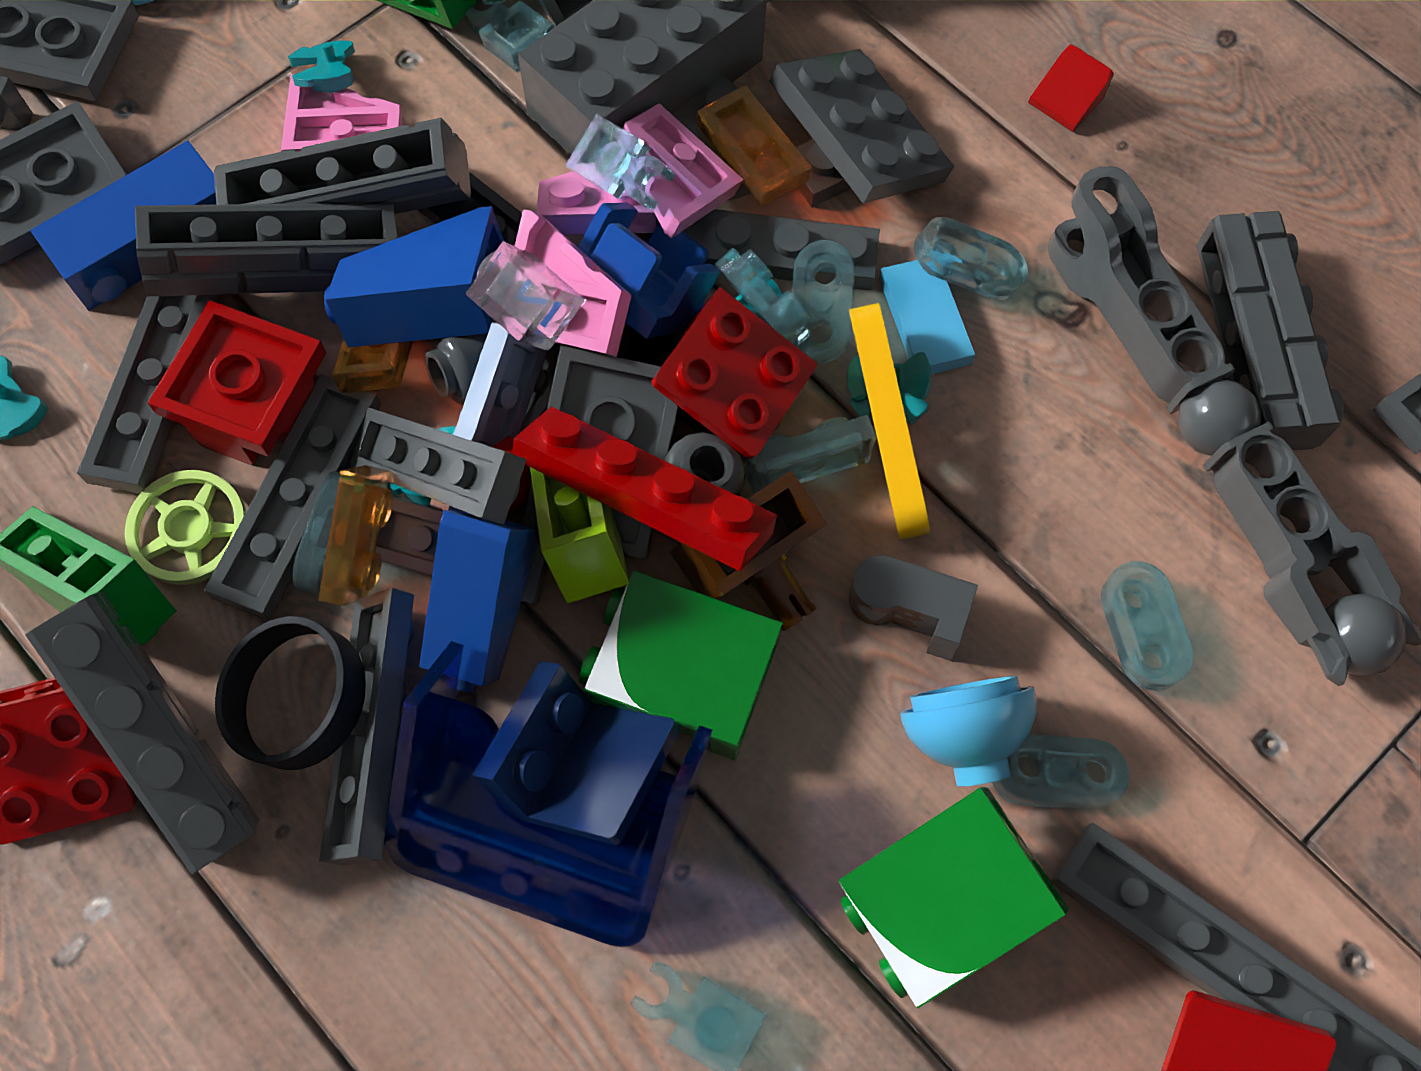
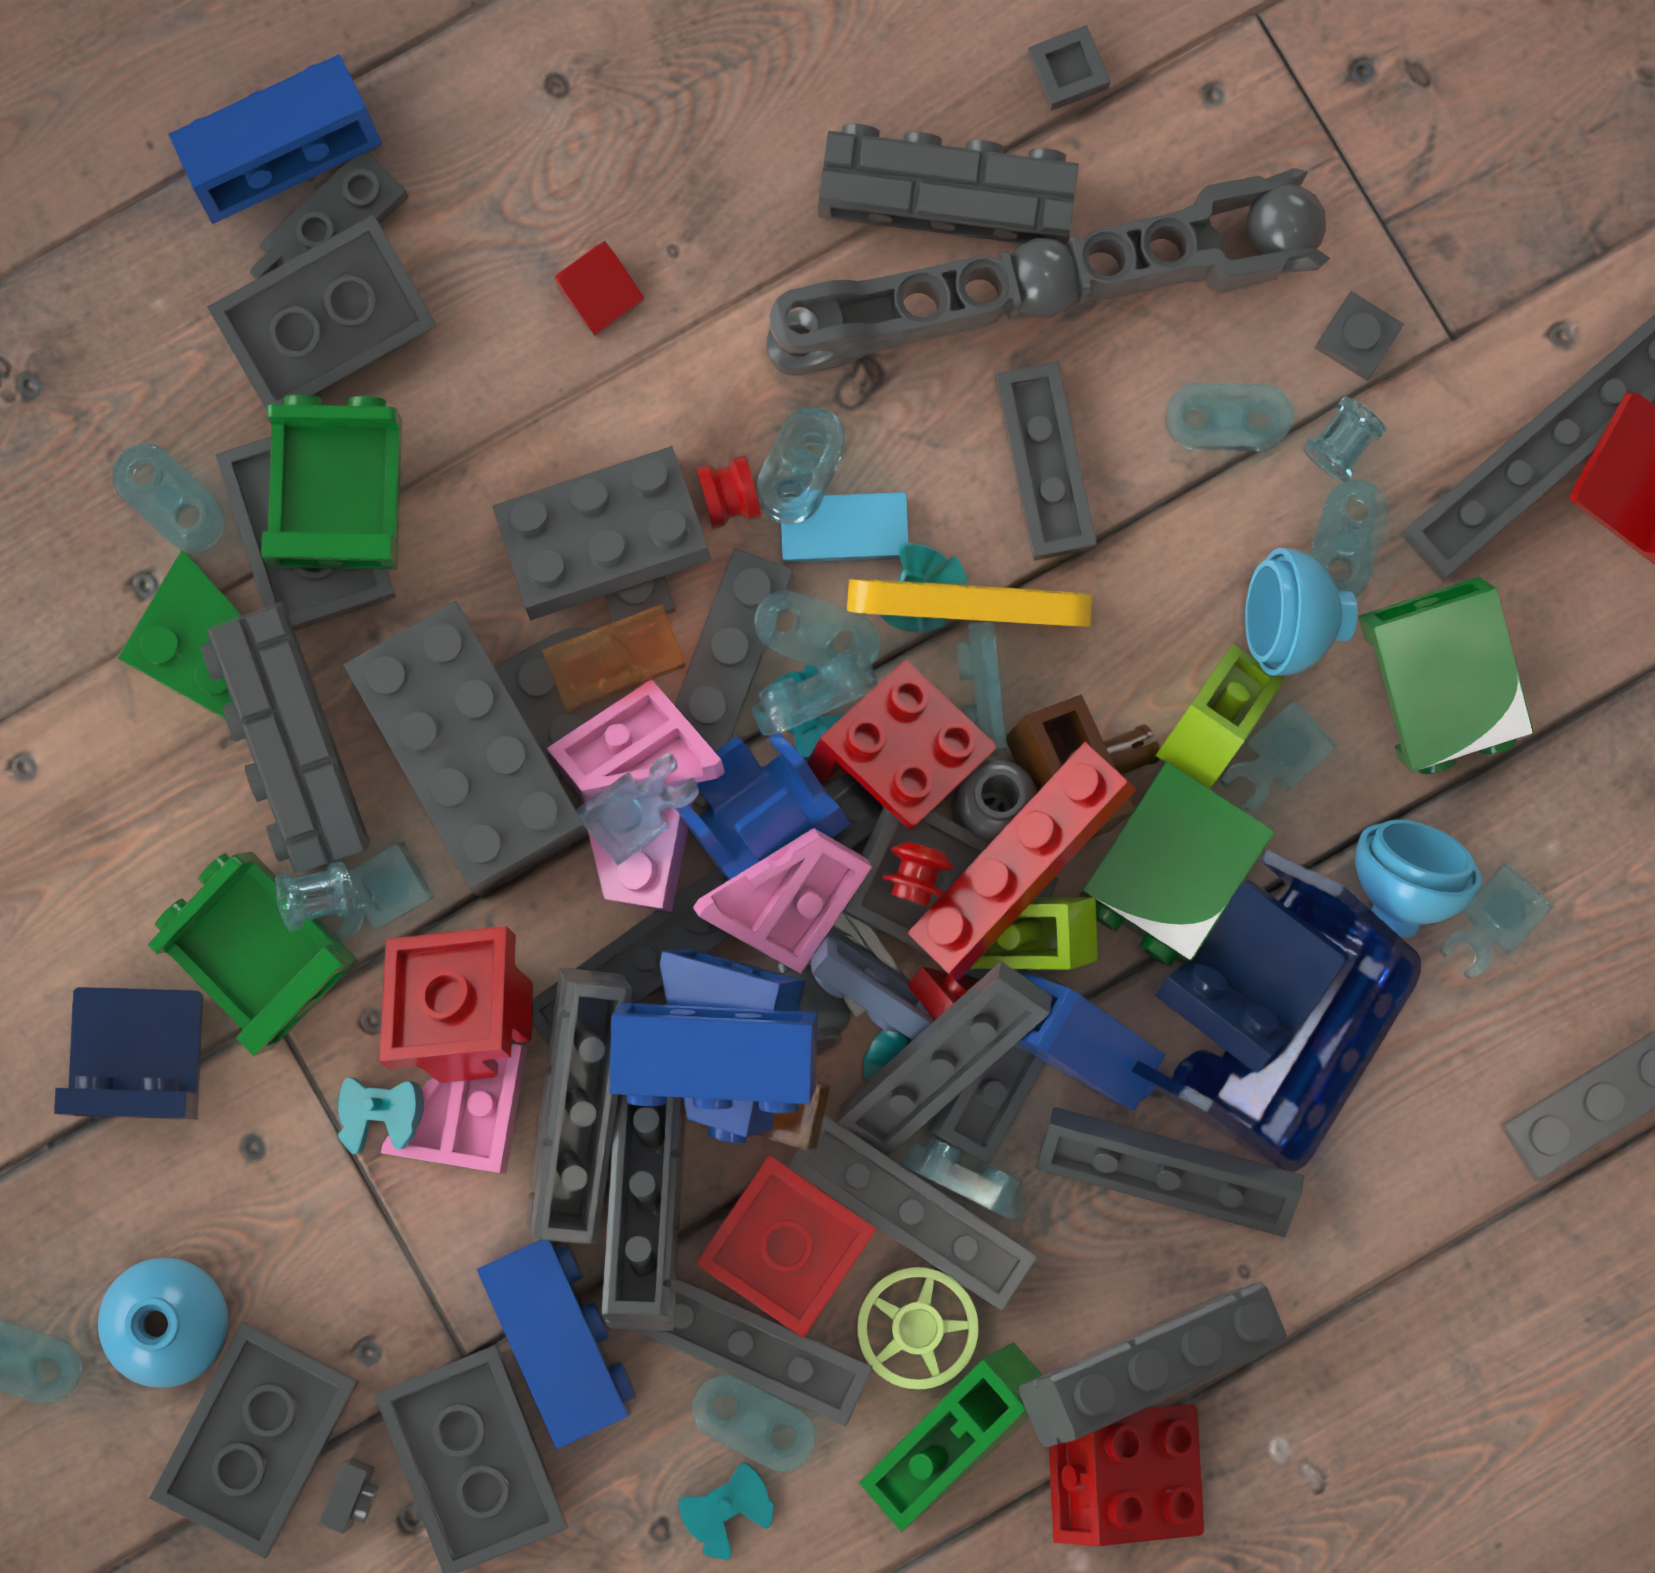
camera: 75 degrees left, 15 degrees up
black tyre [215,616,366,770] -> none
clear orange plate [318,465,393,606] -> none
clear brick [466,241,586,351] -> none
dark grey leg [849,555,978,661] -> none
none -> red panel [379,926,533,1083]
none -> blue brick [609,1003,818,1113]
none -> clear light blue plate [692,1374,816,1471]
none -> red wheel [697,455,761,529]
none -> red wheel [882,842,954,907]
none -> dark grey plate [995,361,1097,561]
none -> lime slope [1155,644,1285,789]
none -> clear light blue plate [1220,700,1338,812]
none -> clear light blue bush [1303,397,1386,482]
none -> dark grey plate [1315,291,1404,381]
none -> medium azure piece [1354,820,1482,937]

